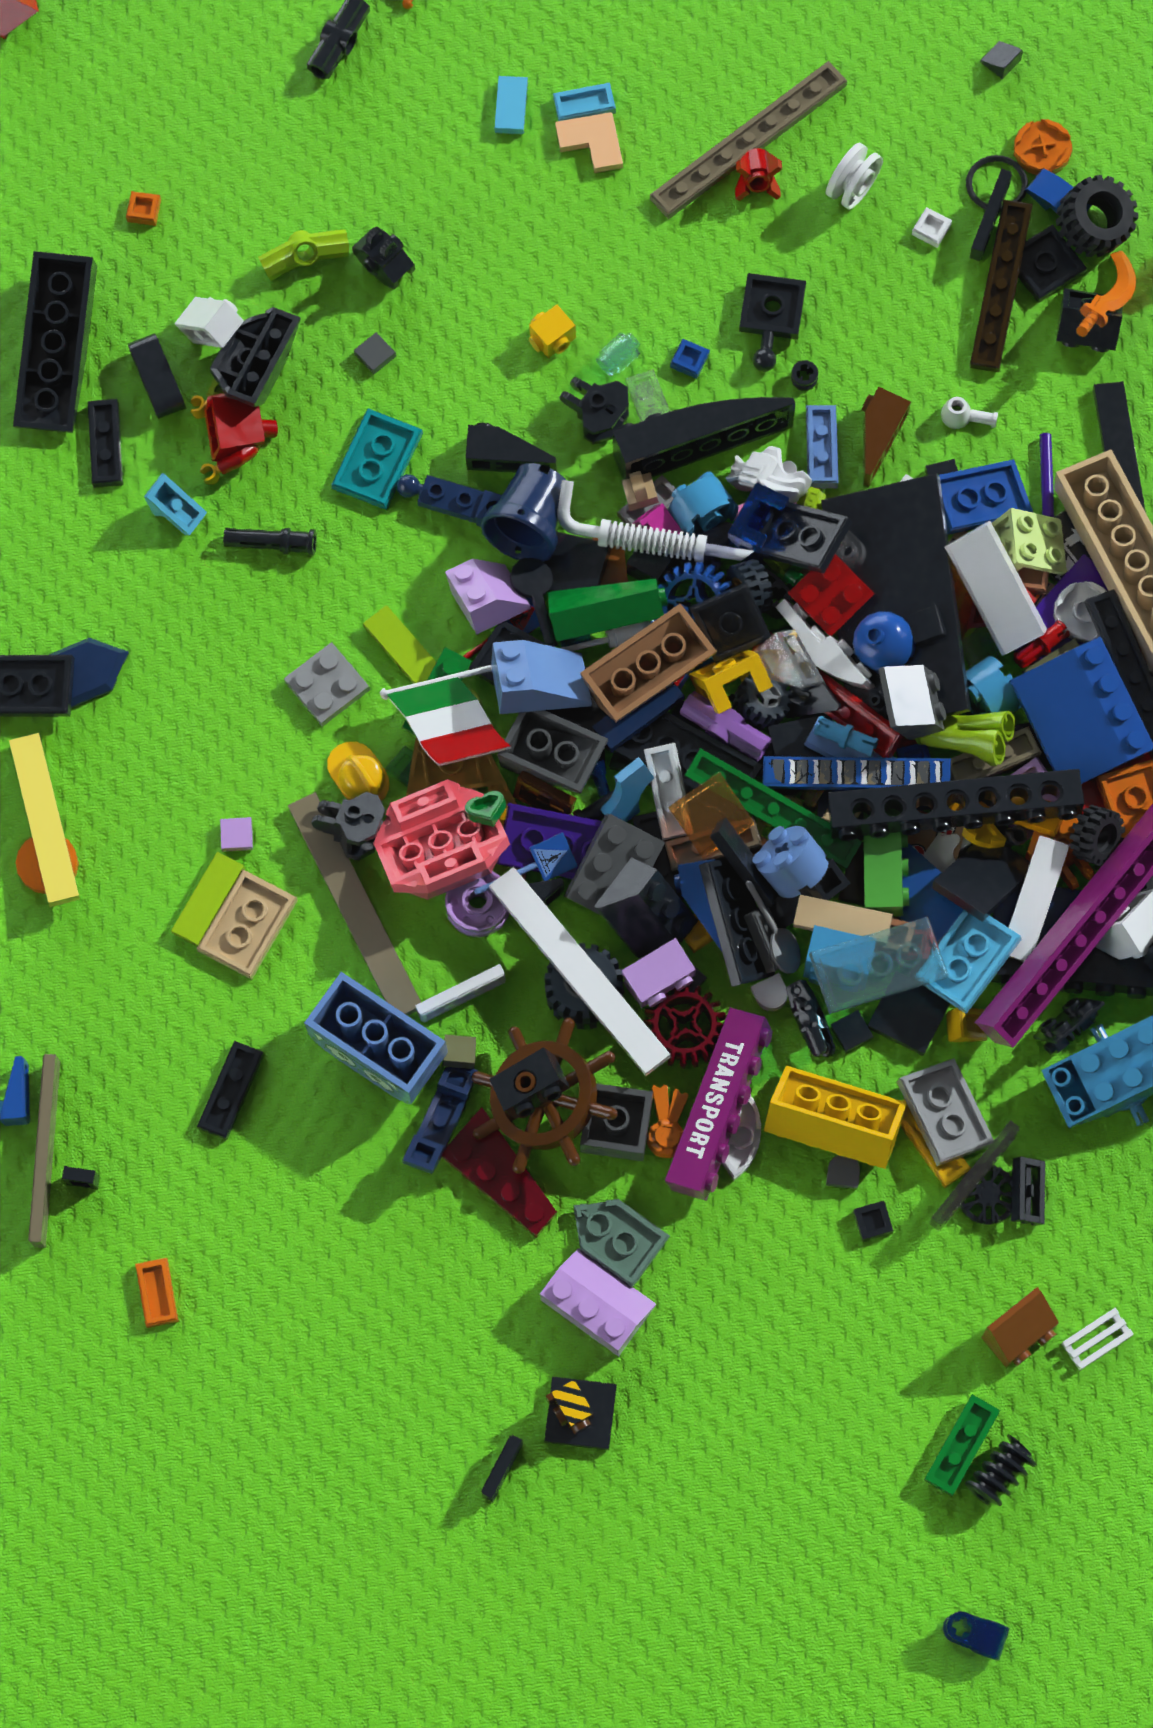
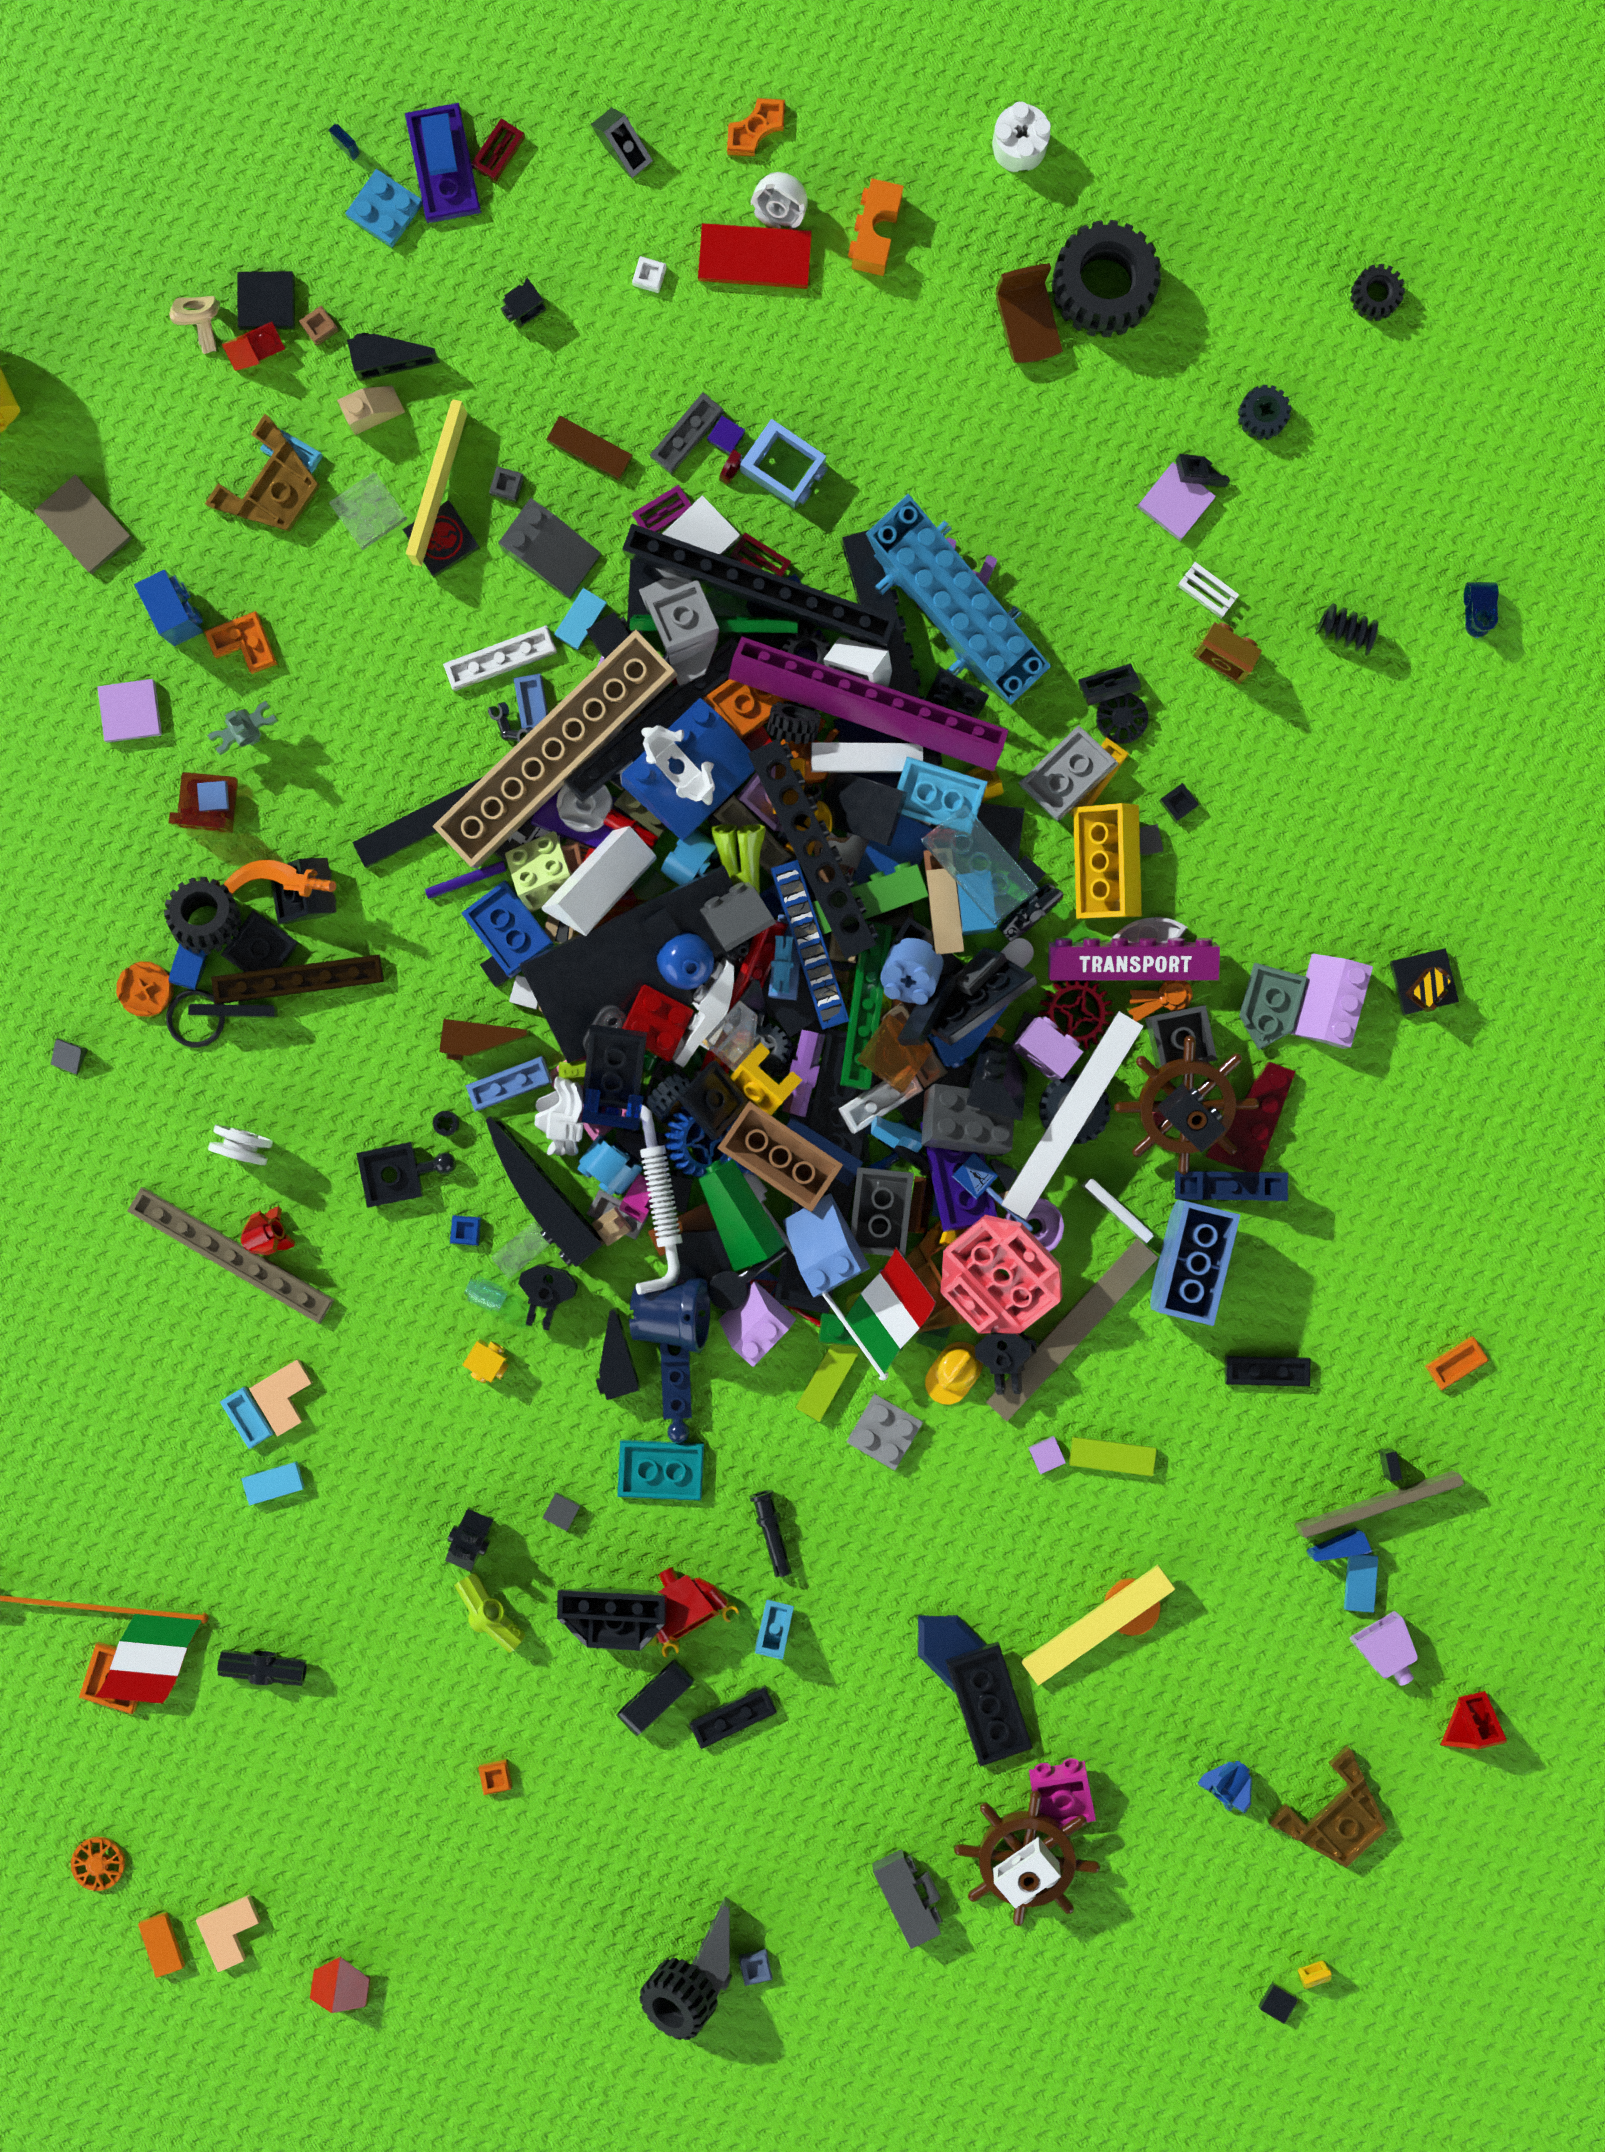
camera: 120 degrees left, 15 degrees up
black slope [13,251,97,433] -> none
white brick [174,297,244,348] -> none
tan tile [197,870,298,979] -> none
olive tile [443,1035,476,1069] -> none
green tile [465,791,506,827] -> none
black tile [481,1435,523,1502] -> none
light grey piece [746,881,801,974] -> none
white tile [912,207,952,248] -> none
green plate [924,1394,1001,1497] -> none
clear smoke tile [930,1120,1020,1231] -> none
white bar [941,397,998,429] -> none
none -> white piece [641,726,715,805]

